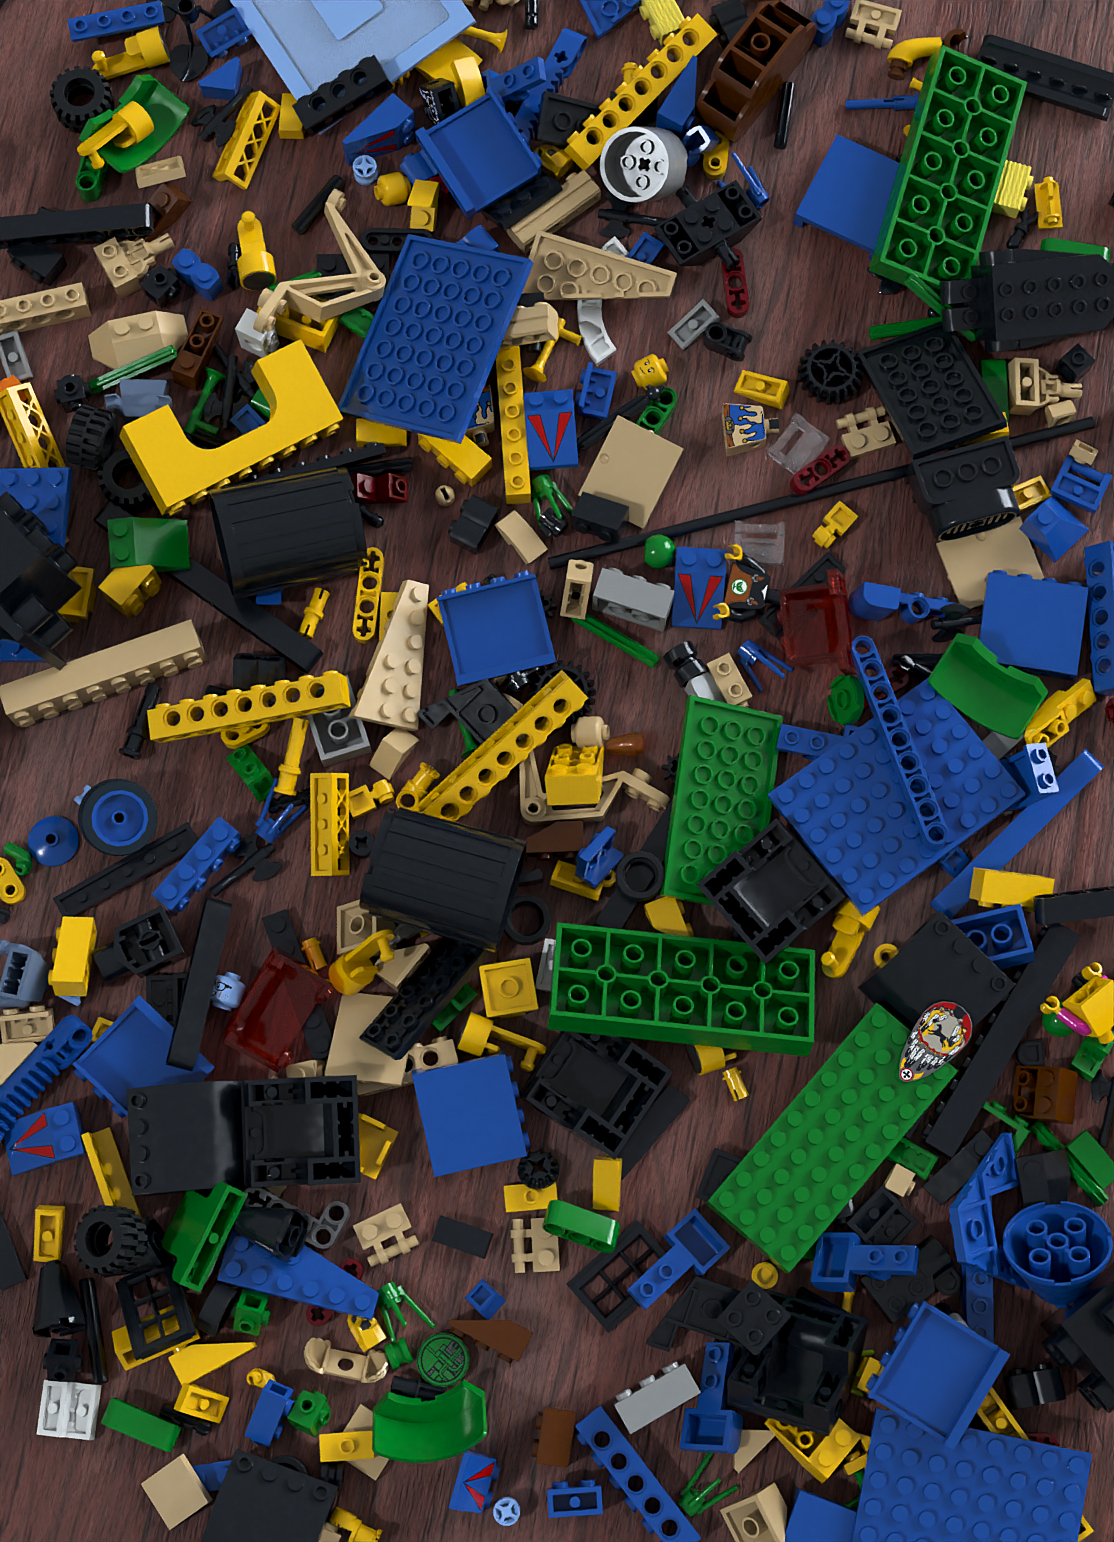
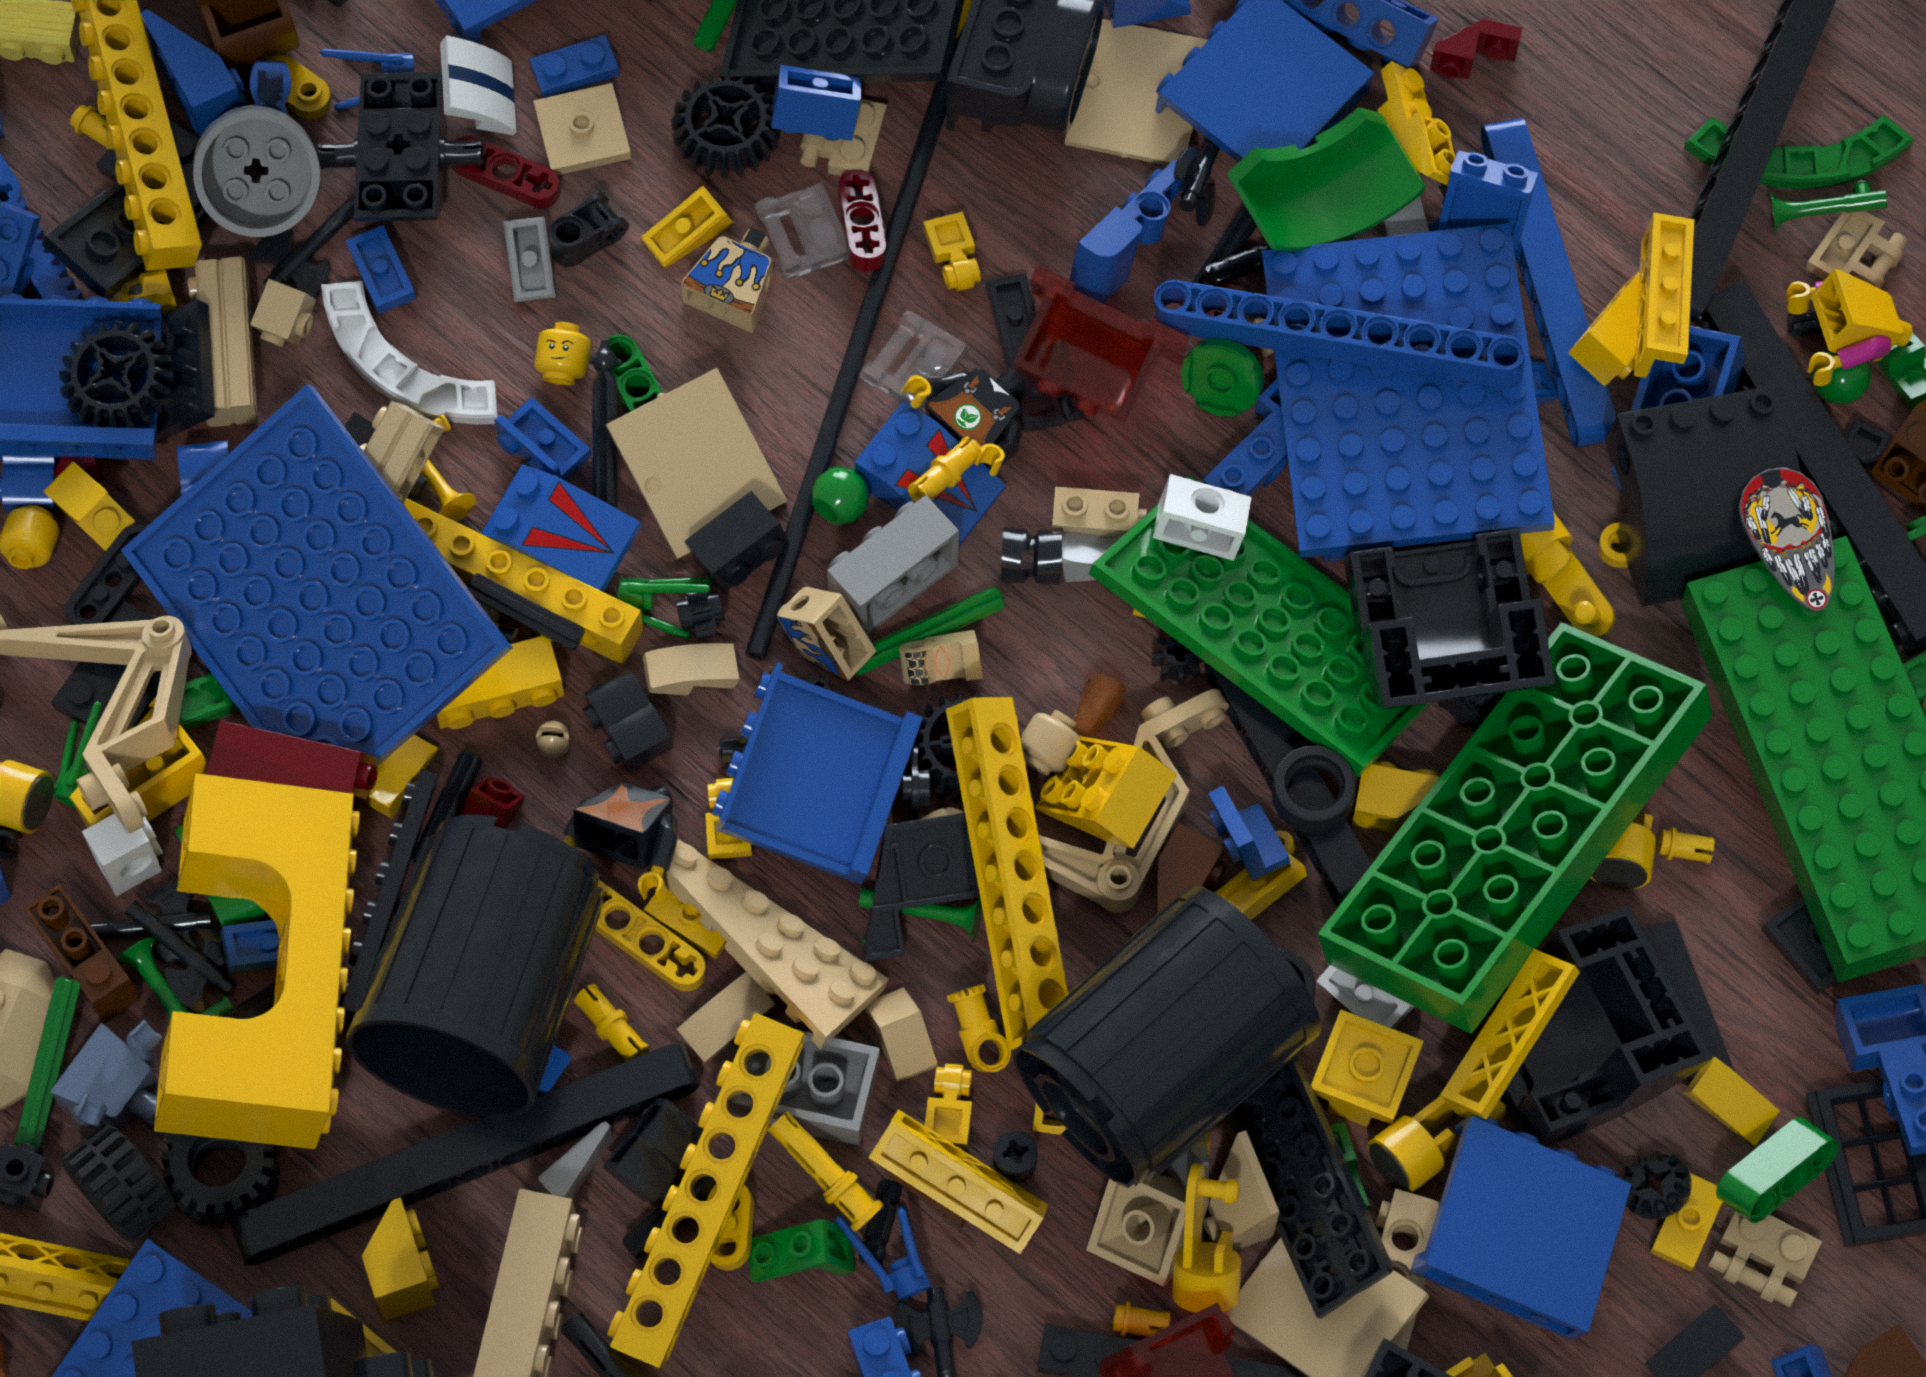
camera: 60 degrees left, 10 degrees down
green slope [107,517,191,572] -> none
tan wing [522,230,677,301] -> none
blue plant [737,639,793,692] -> none
none -> black gear [59,320,175,428]
none -> dark red slope [206,720,378,801]
none -> tan brick [250,279,316,348]
none -> white slope [440,35,517,135]
none -> black axle [467,573,584,651]
none -> blue plate [529,35,620,98]
none -> tan plate [533,83,631,175]
none -> light grey slope [538,1121,612,1200]
none -> black torso [562,782,678,904]
none -> tan slope [677,971,777,1063]
none -> blue brick [771,65,861,141]
none -> tan leg [898,630,983,685]
none -> yellow pin [908,436,981,503]
none -> white brick [1152,474,1251,561]
none -> yellow fence [1440,948,1580,1119]
none -> yellow fence [1634,213,1694,378]

